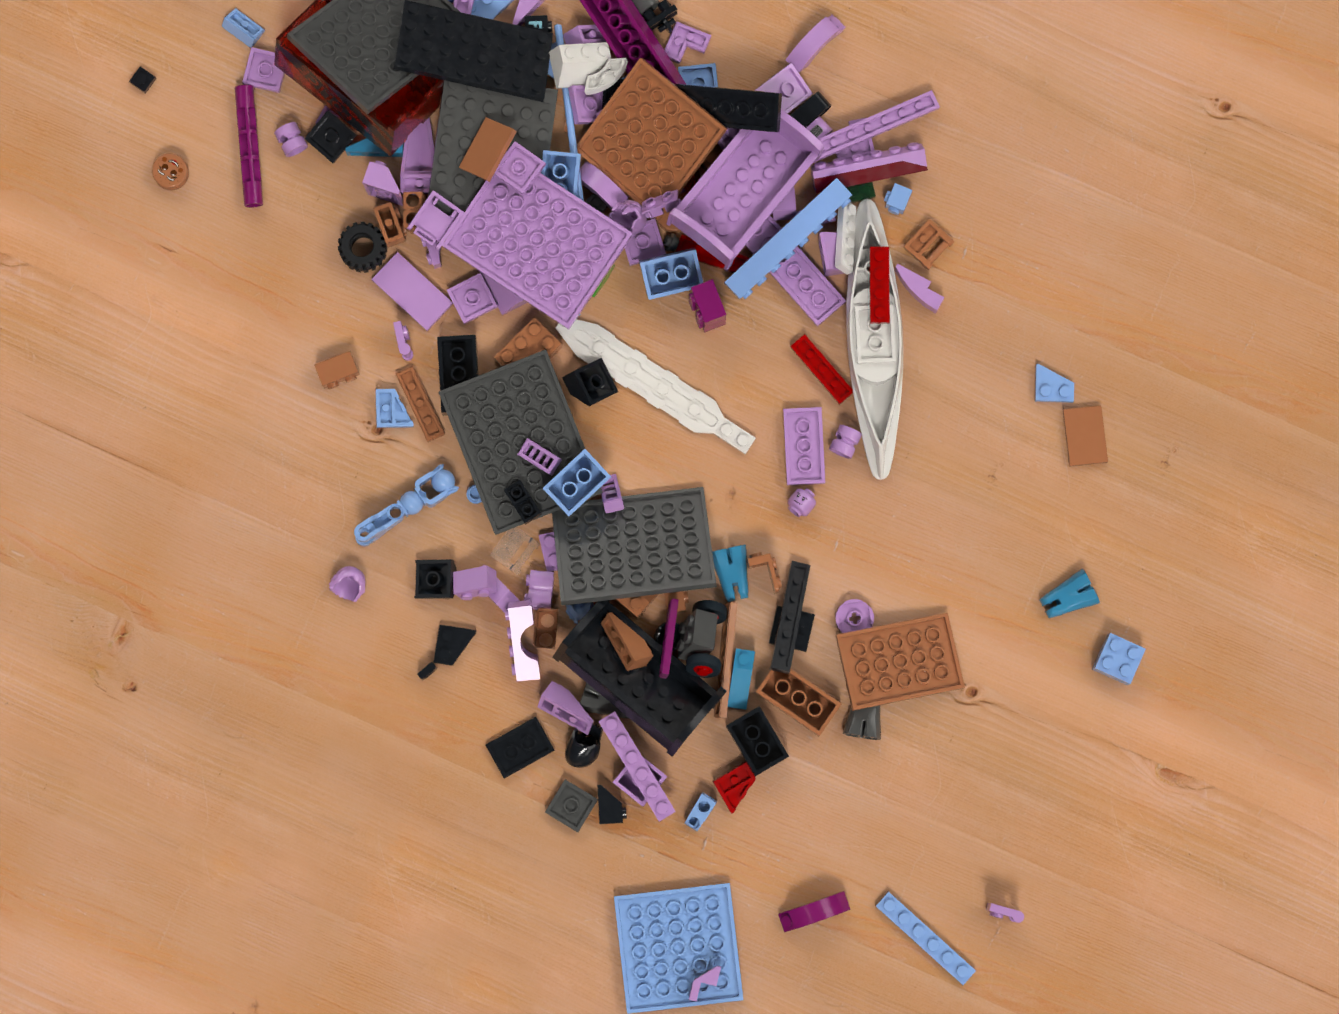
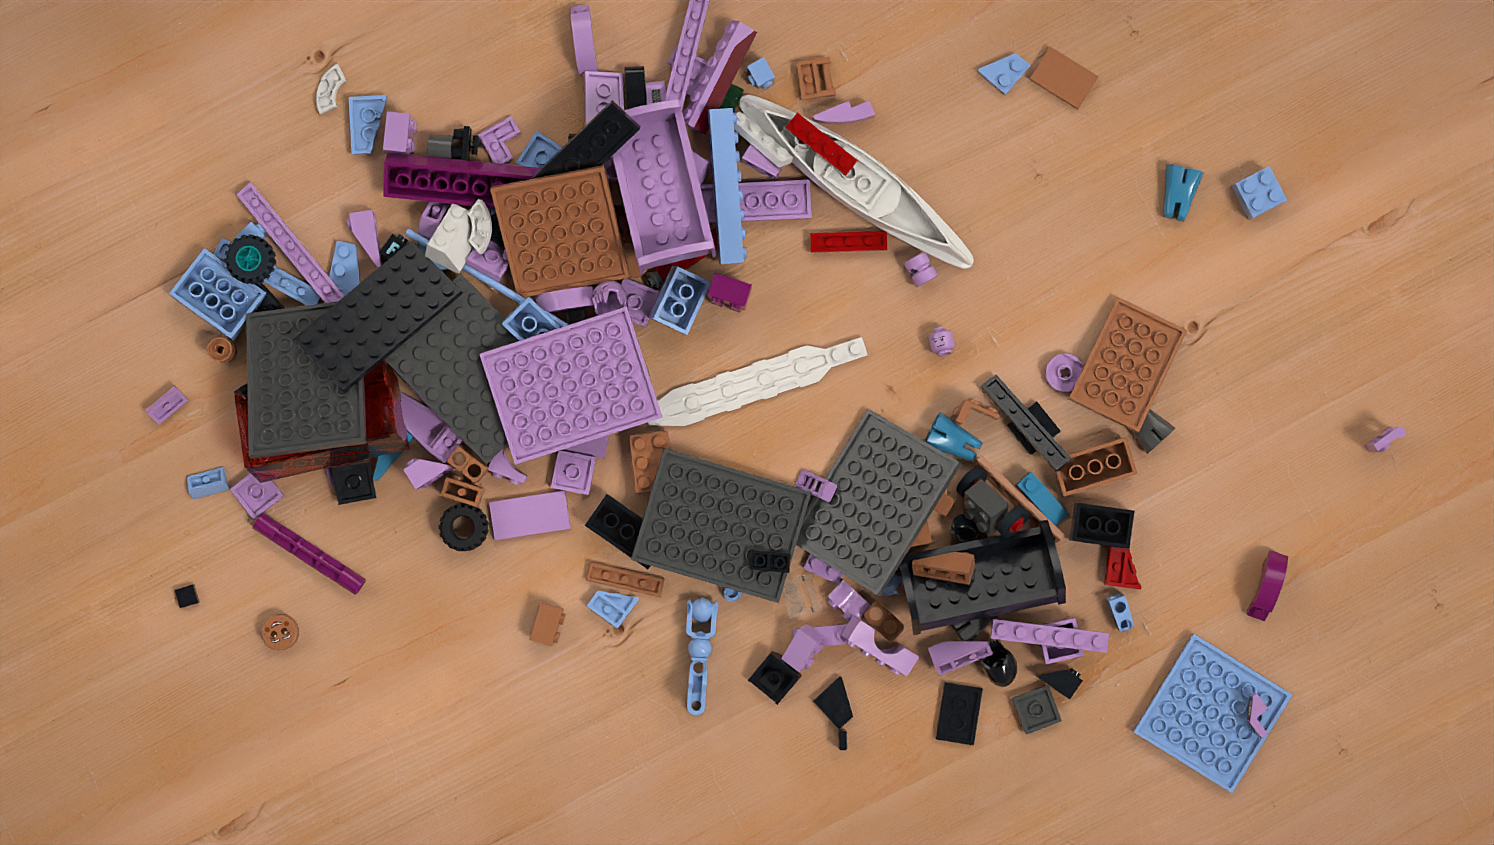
camera: 45 degrees left, 5 degrees up
lavender wheel [274,122,308,157] -> none
lavender hair [329,566,366,602] -> none
lavender plate [393,321,414,361] -> none
lavender container [407,191,464,250] -> none
nougat tile [459,117,517,182] -> none
lavender plate [494,141,546,195] -> none
lavender slope [517,438,562,476] -> none
light blue brick [542,449,611,517] -> none
black slope [562,358,618,406] -> none
lavender hinge [642,189,681,219] -> none
magenta tile [659,599,679,679] -> none
lavender plate [783,407,825,486] -> none
light blue plate [876,892,976,985] -> none

